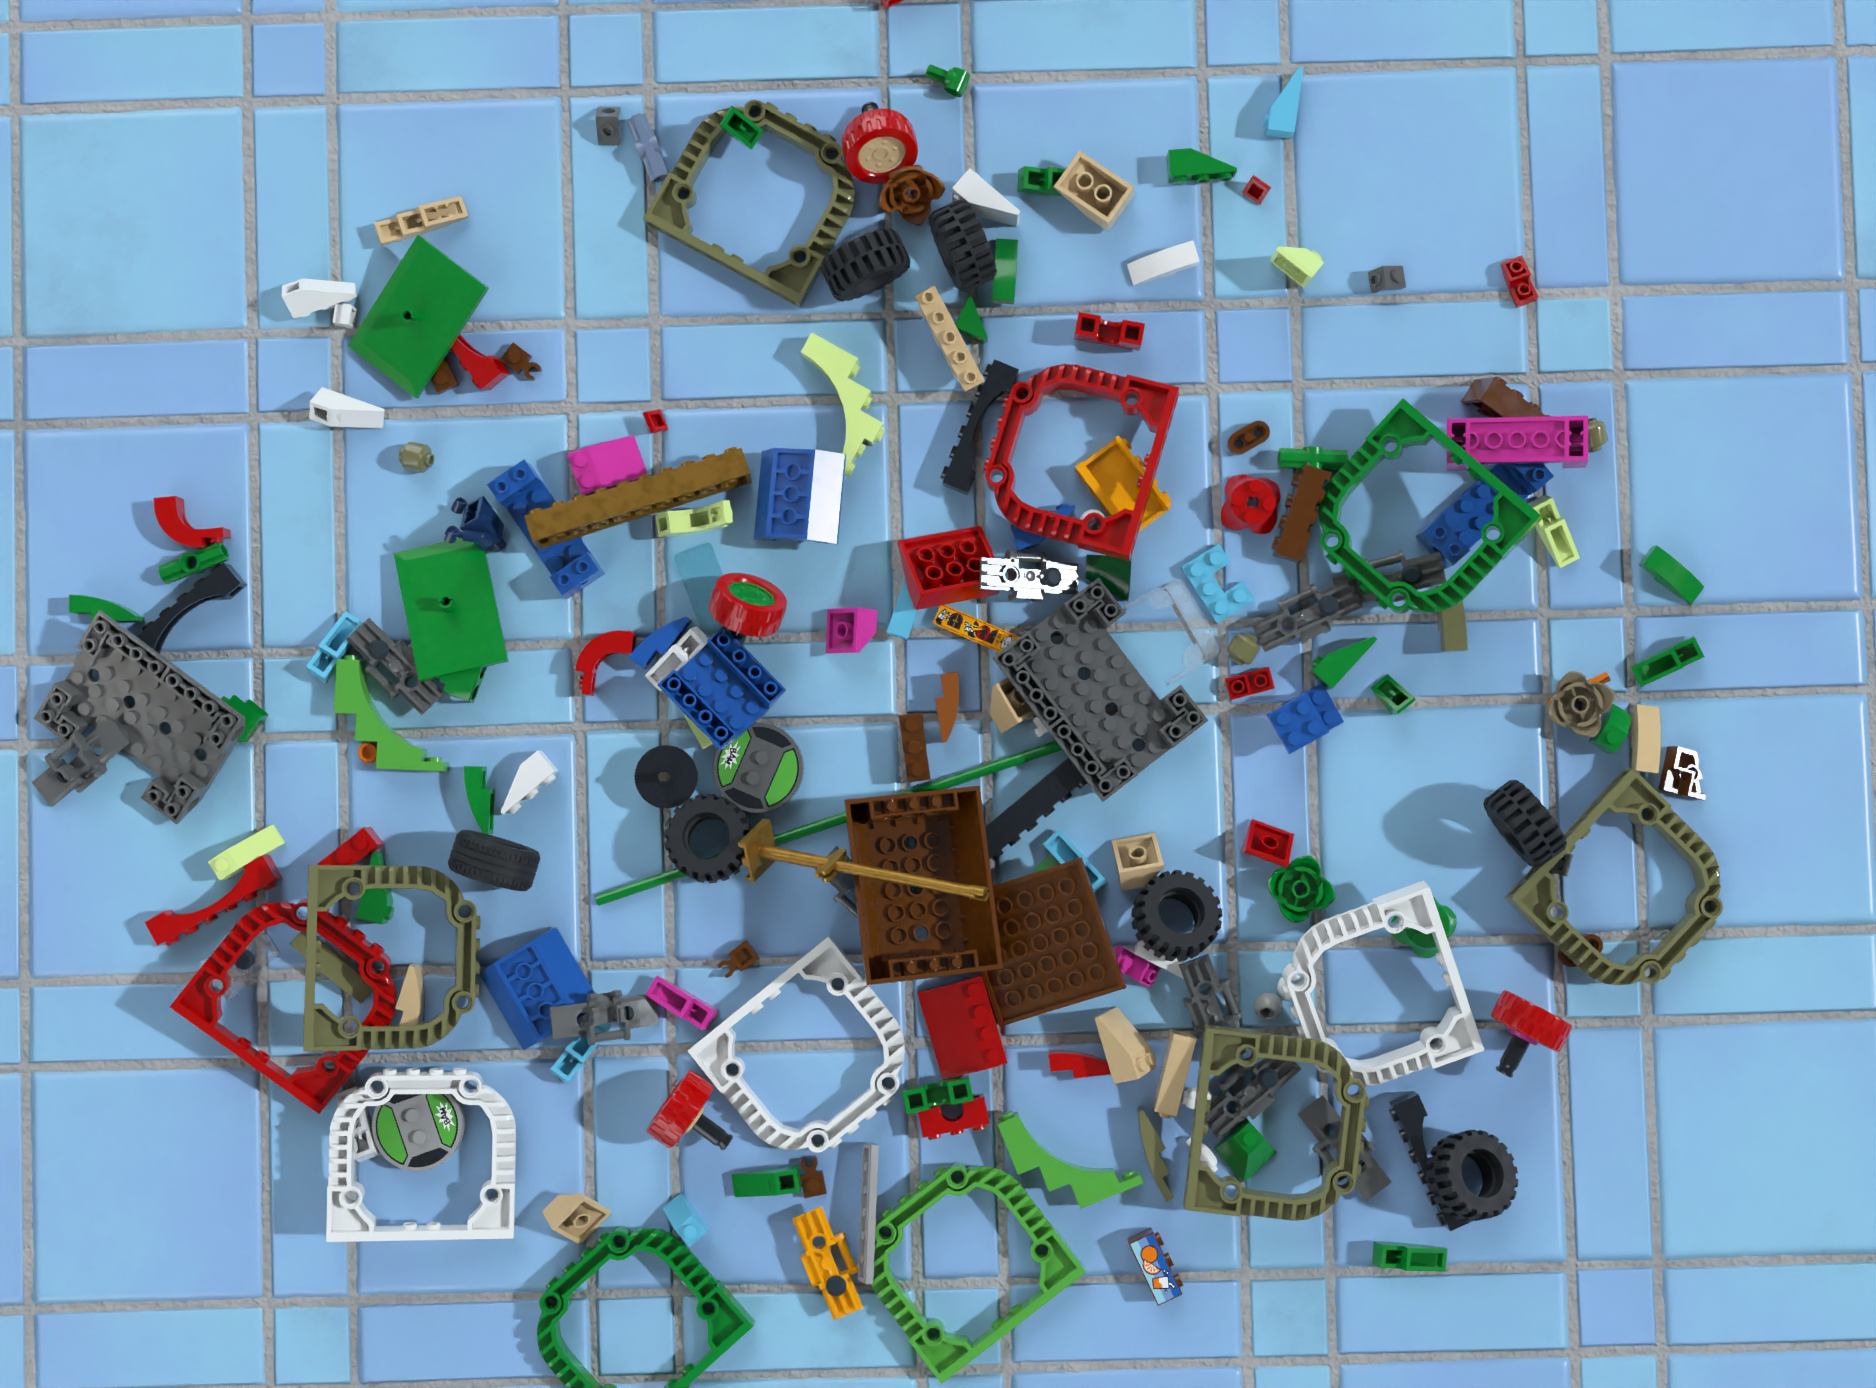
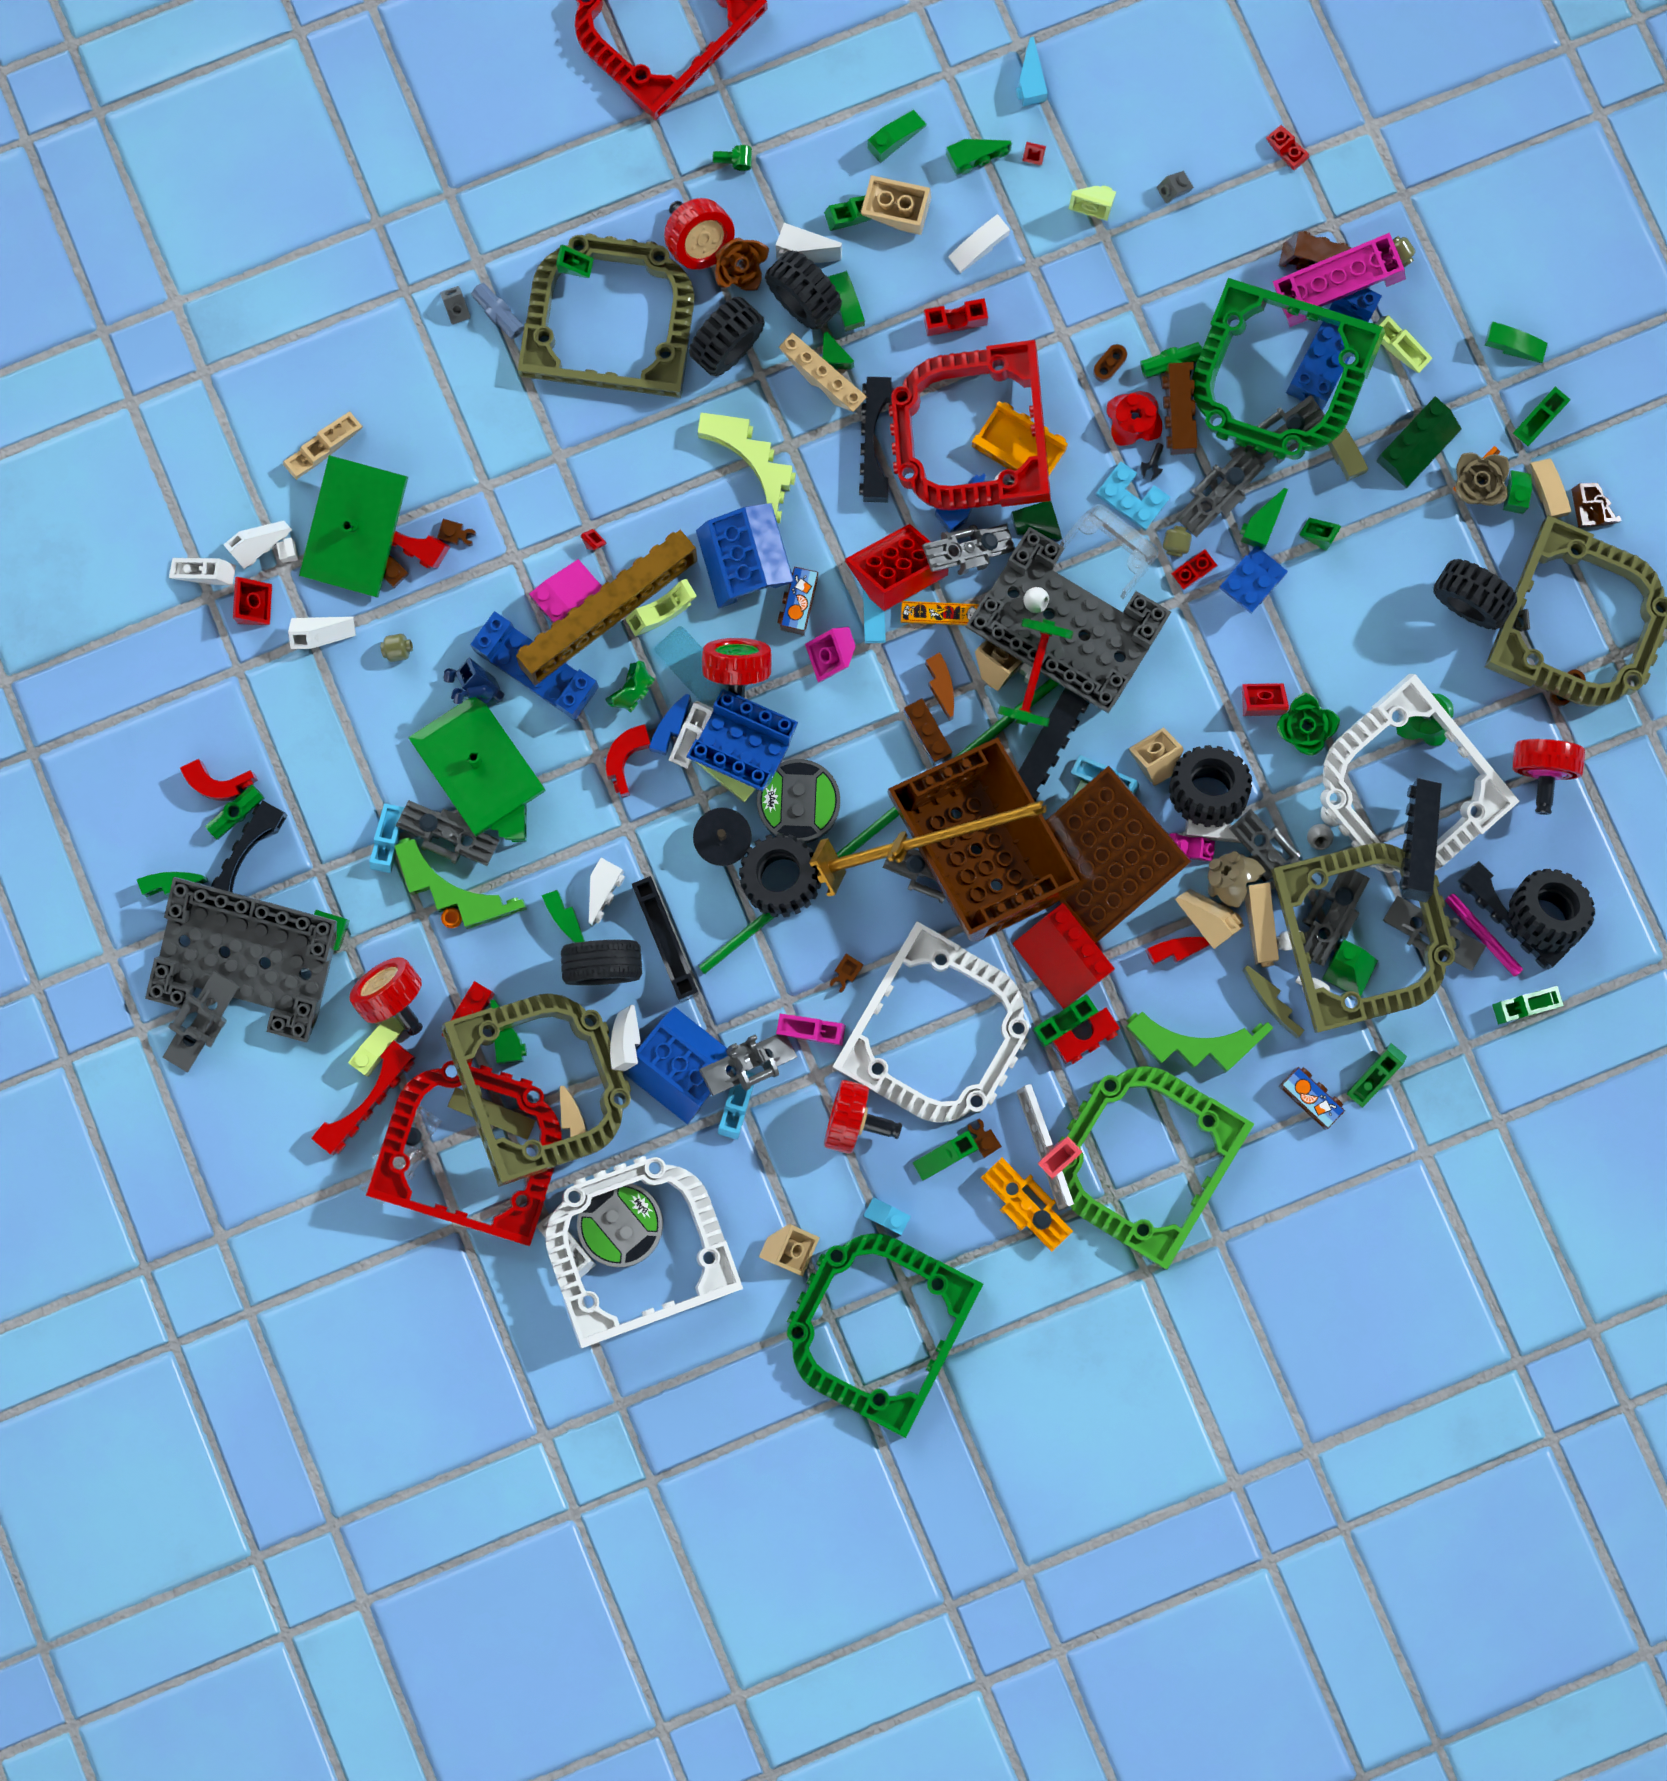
camera: 30 degrees left, 5 degrees down
none -> white slope [169,558,236,585]
none -> red slope [233,577,272,625]
none -> red wheel [349,957,423,1036]
none -> green brick [605,661,655,713]
none -> white slope [610,1005,641,1071]
none -> black arch [632,876,699,1002]
none -> brick [777,566,819,636]
none -> green slope [867,109,927,163]
none -> green piece [997,618,1074,727]
none -> white piece [1023,587,1049,613]
none -> coral slope [1038,1136,1082,1179]
none -> black bar [1140,443,1164,482]
none -> dark tan brick [1208,851,1266,908]
none -> green slope [1347,1043,1407,1108]
none -> dark green slope [1376,396,1462,488]
none -> black brick [1399,778,1442,903]
none -> dark pink axle [1445,893,1523,976]

